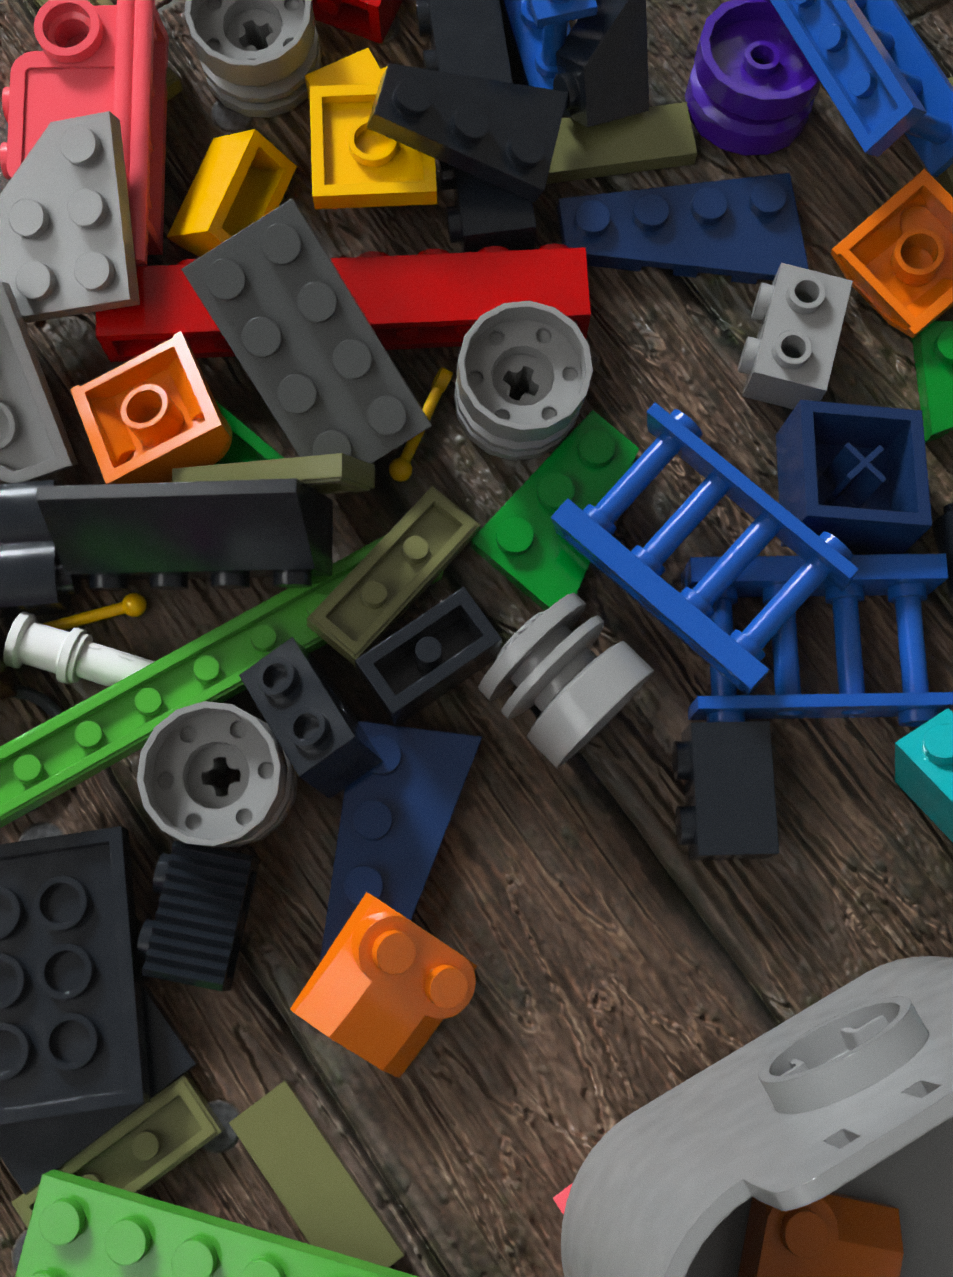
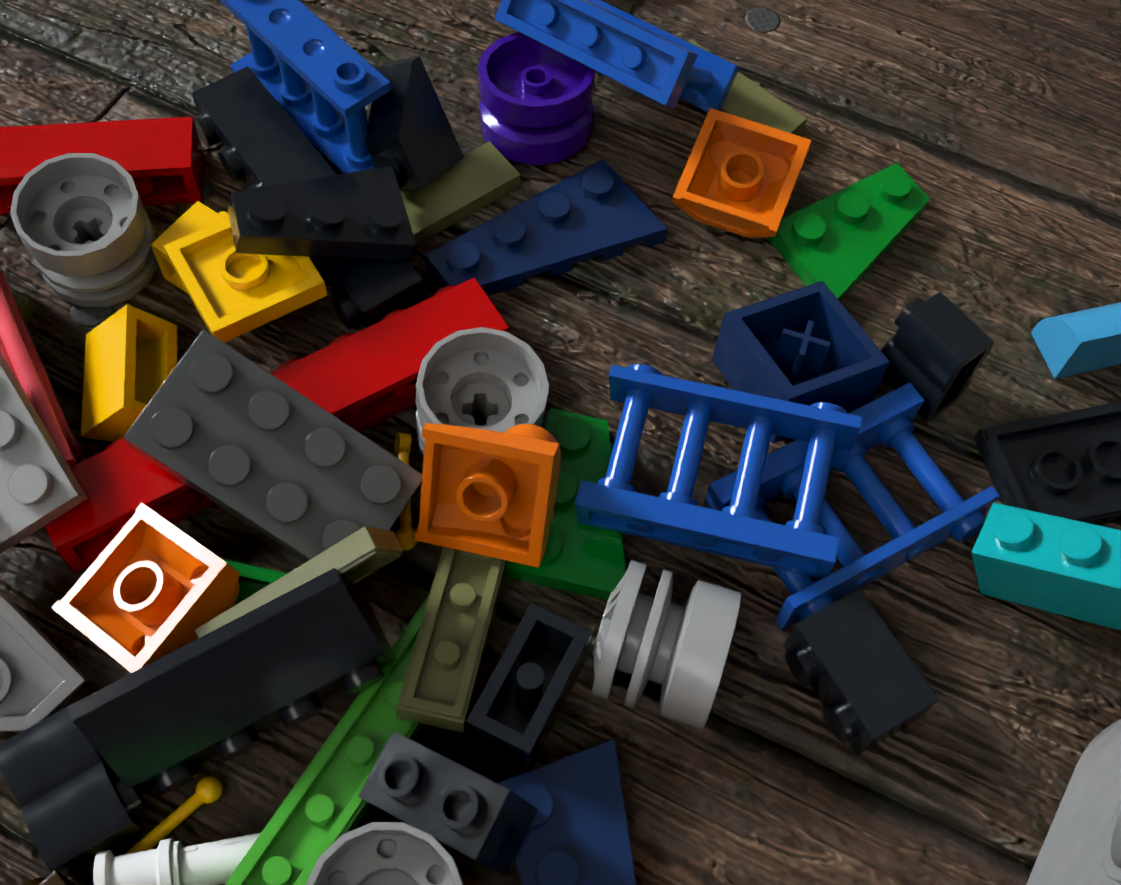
camera: 30 degrees left, 15 degrees down
light grey brick [738,263,853,409] -> none
none -> orange slope [414,423,561,568]

